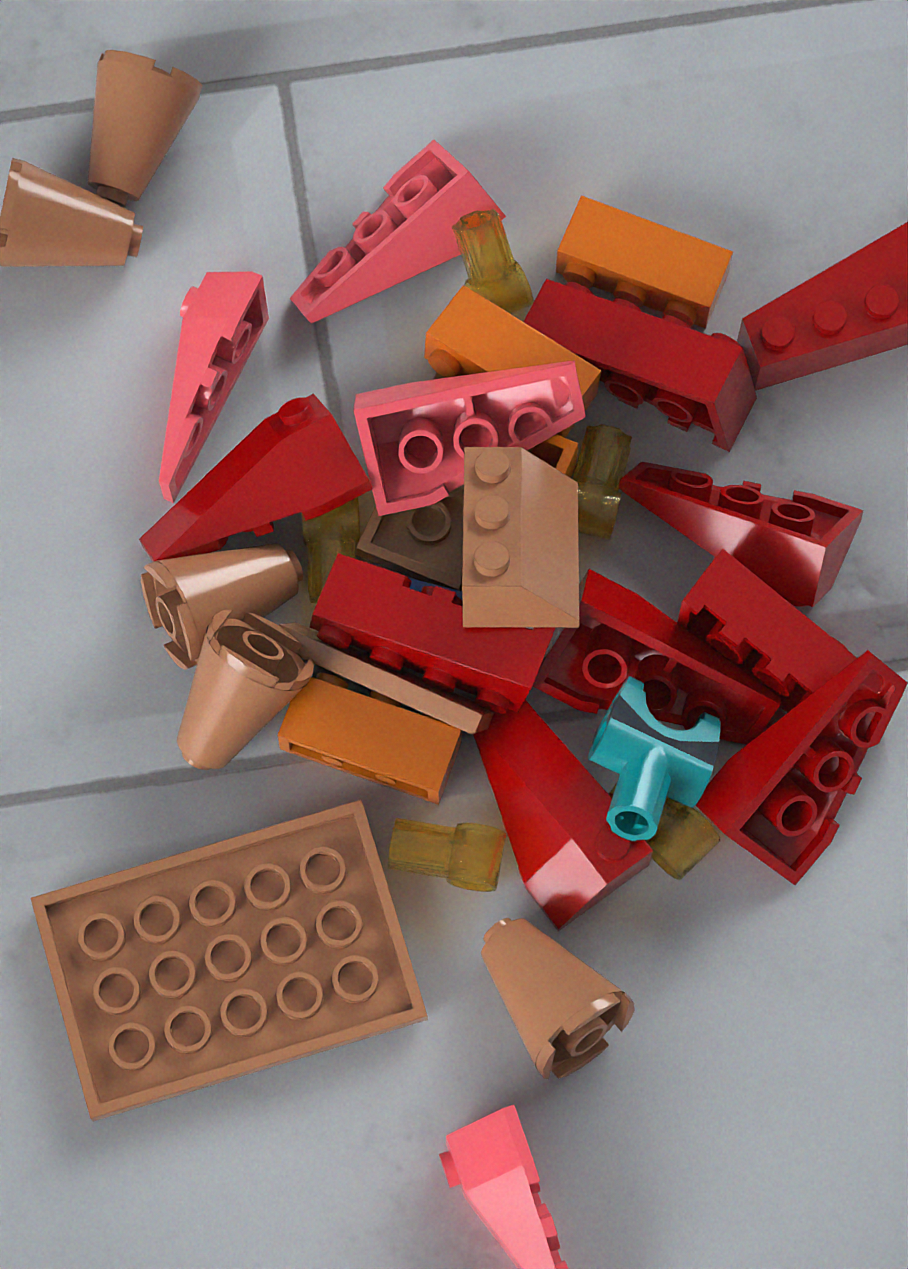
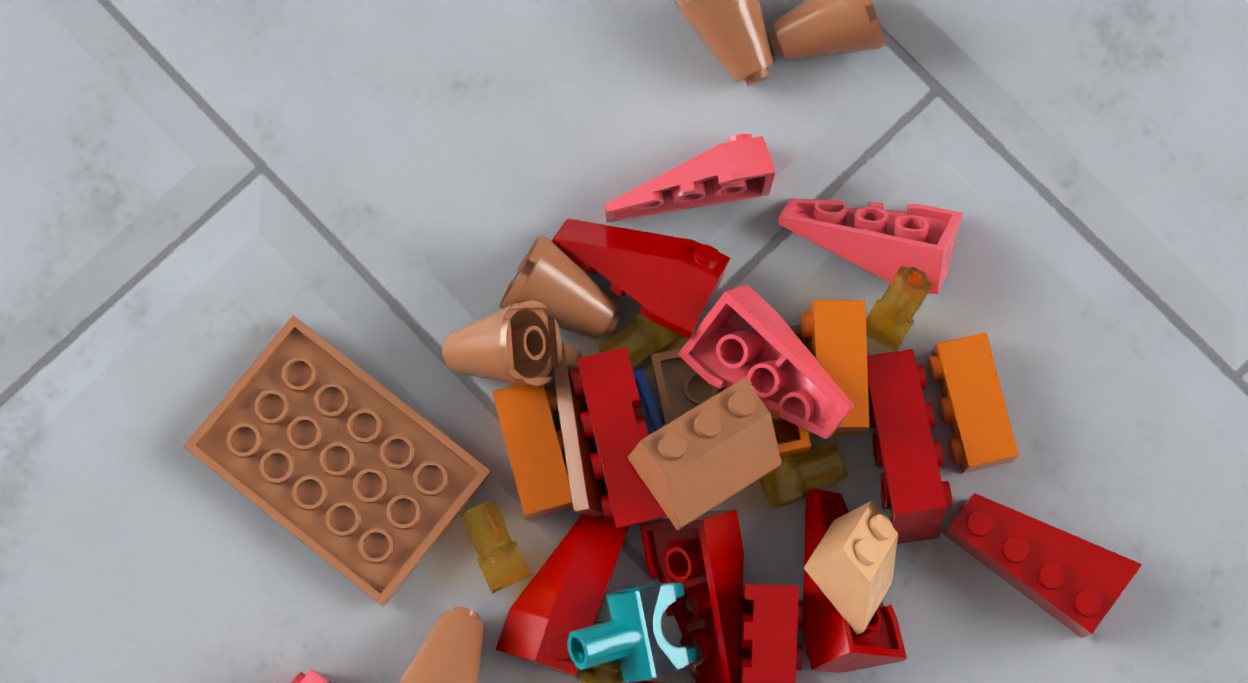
camera: 55 degrees right, 5 degrees up
none -> light nougat slope [804,501,898,635]

